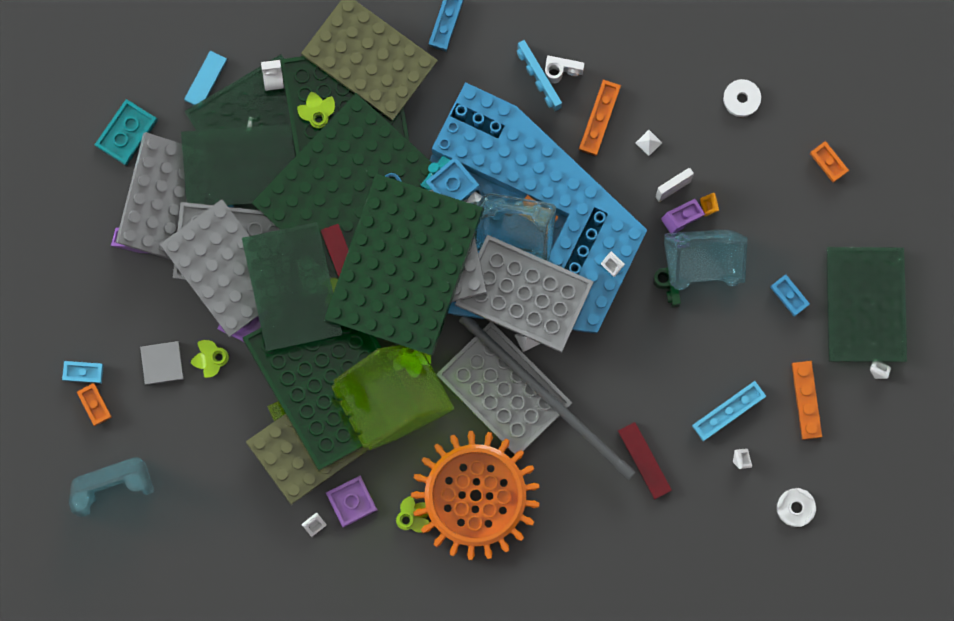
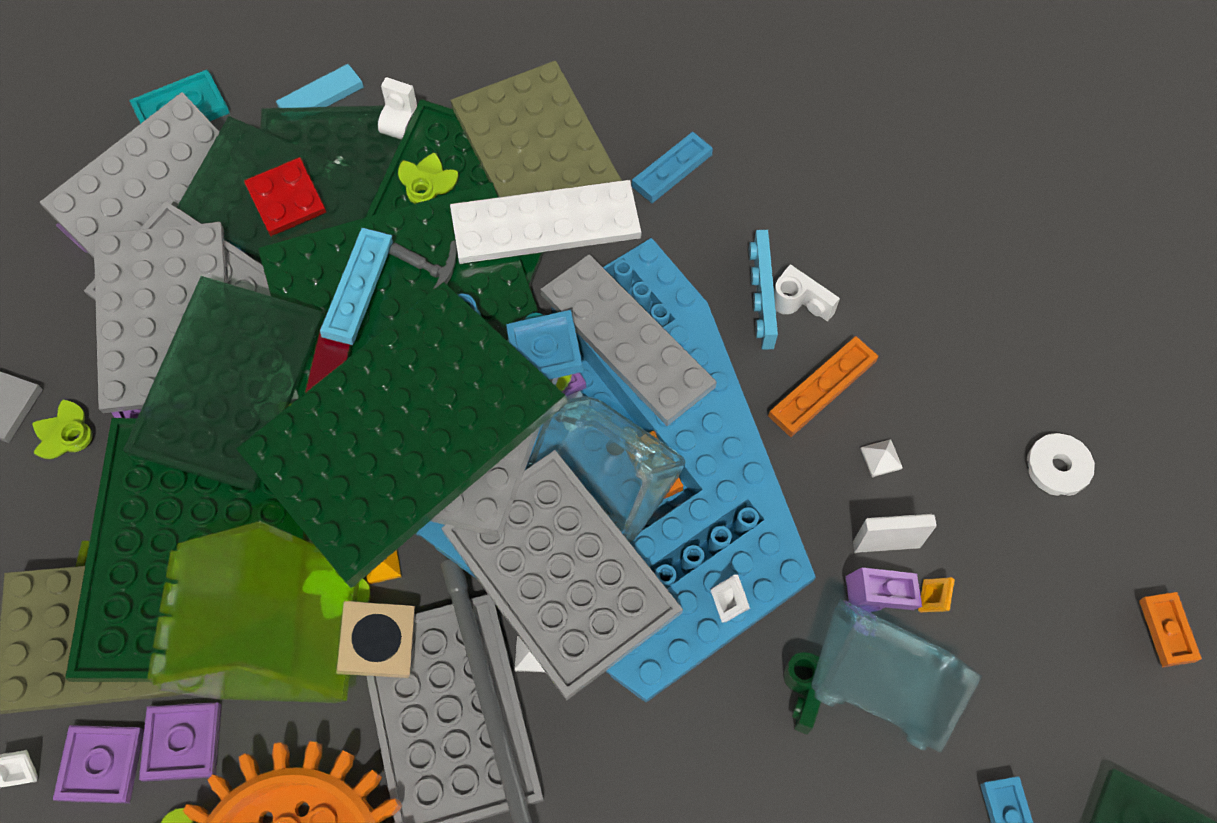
camera: 25 degrees right, 15 degrees down
none -> medium lavender tile [139,702,222,782]
none -> red plate [244,157,326,236]
none -> medium azure plate [320,228,393,345]
none -> tan tile [336,601,415,678]
none -> dark grey piece [389,241,457,289]
none -> white plate [450,180,641,264]
none -> light grey plate [541,254,717,426]

